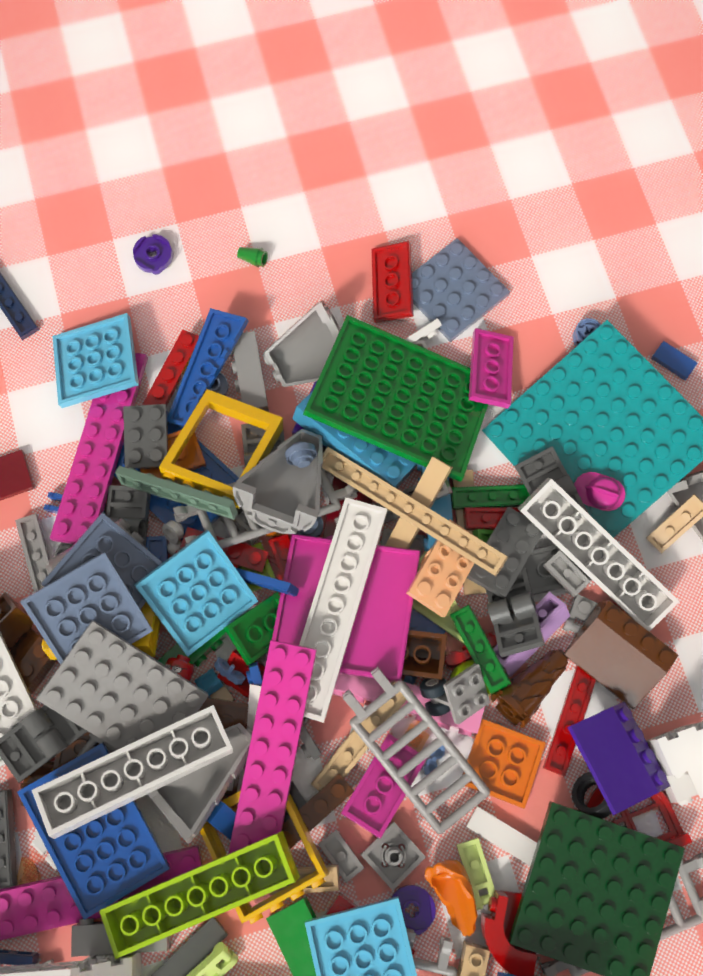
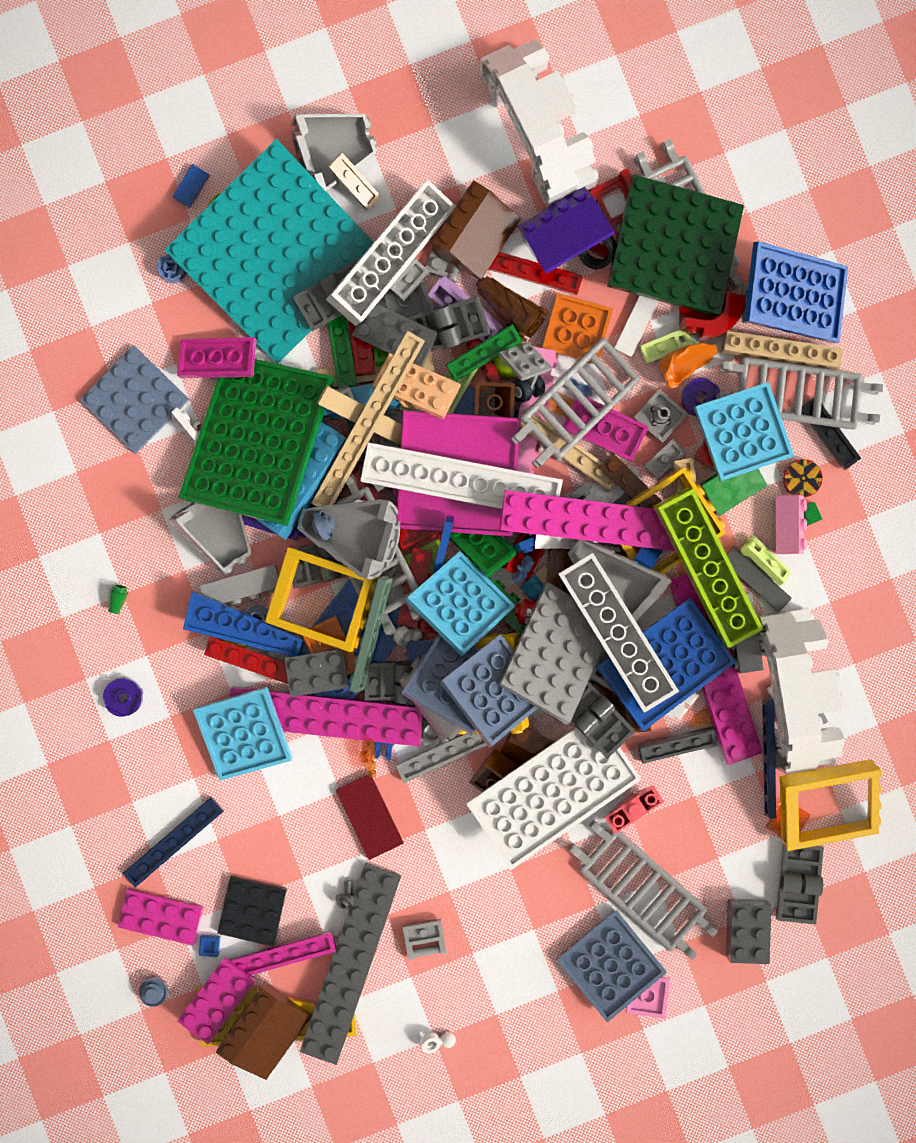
camera: 90 degrees left, 15 degrees up
red tile [371,241,414,323] -> none
dark pink piece [574,472,625,511] -> none
none -> clear orange plate [360,739,376,778]

